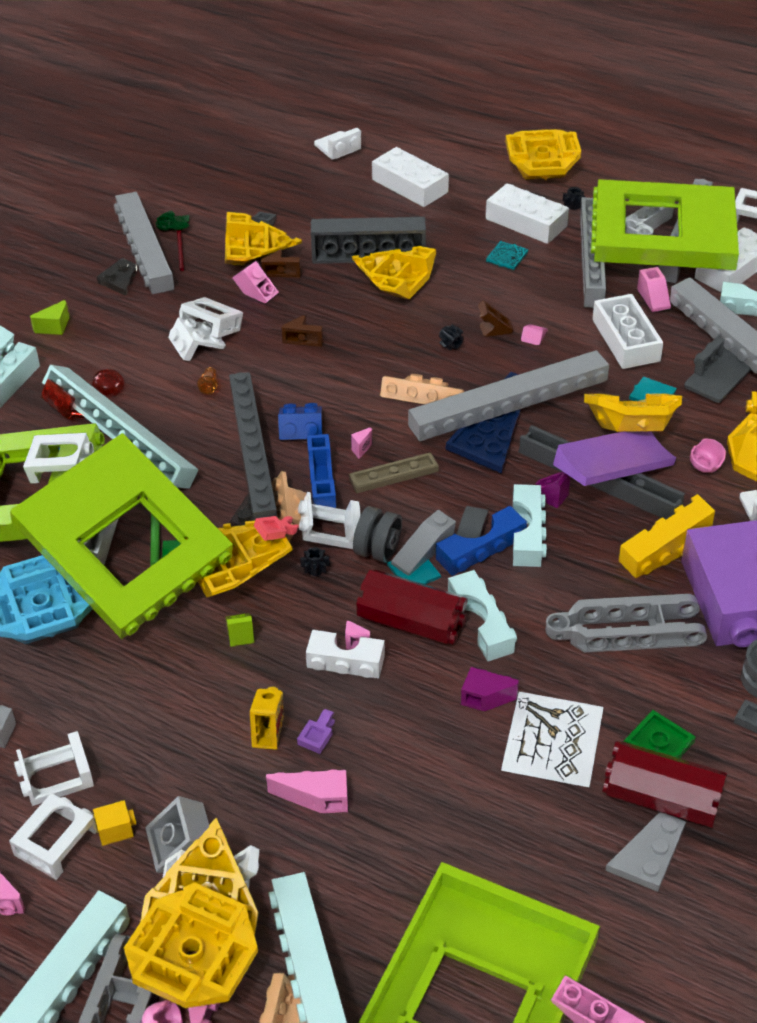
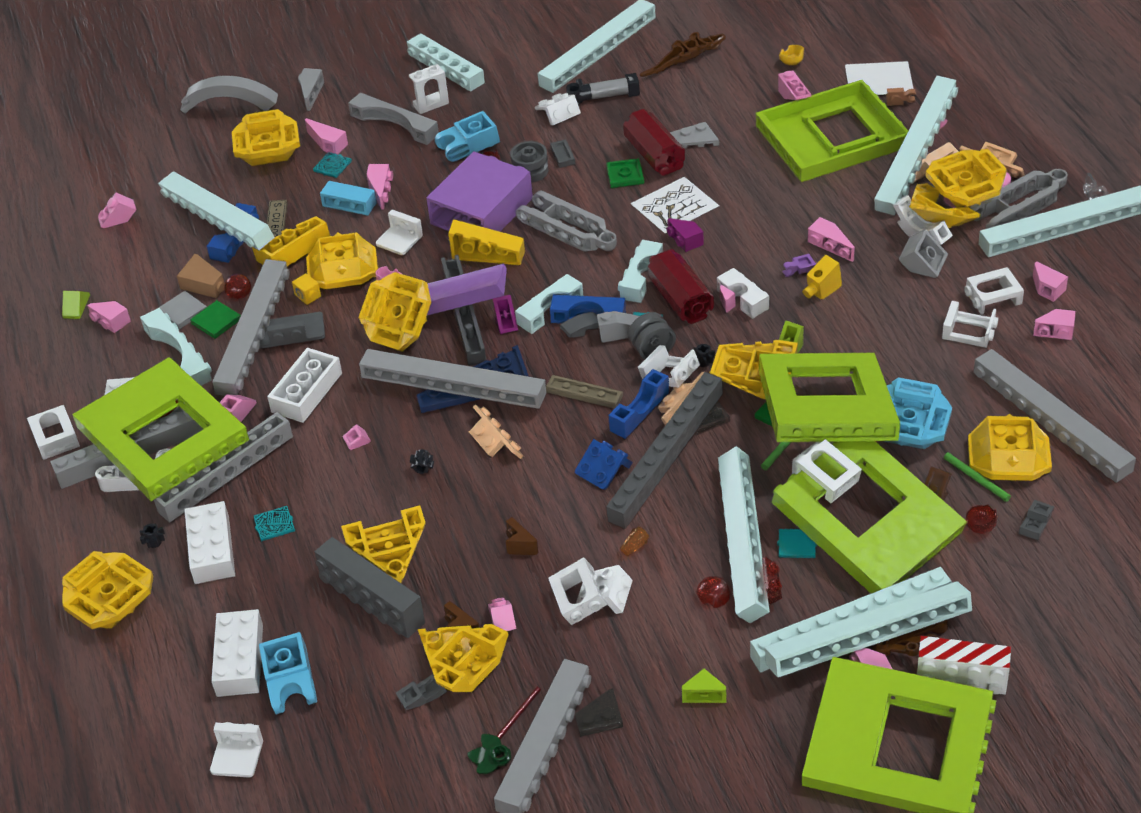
camera: 135 degrees left, 0 degrees up
yellow brick [93,800,137,846] -> none
coral plate [254,516,299,541] -> none
bright pink slope [351,427,372,459] -> none
reddish brown slope [478,300,514,337] -> none
teal piece [629,377,677,401] -> none
none -> medium azure brick [259,632,317,714]

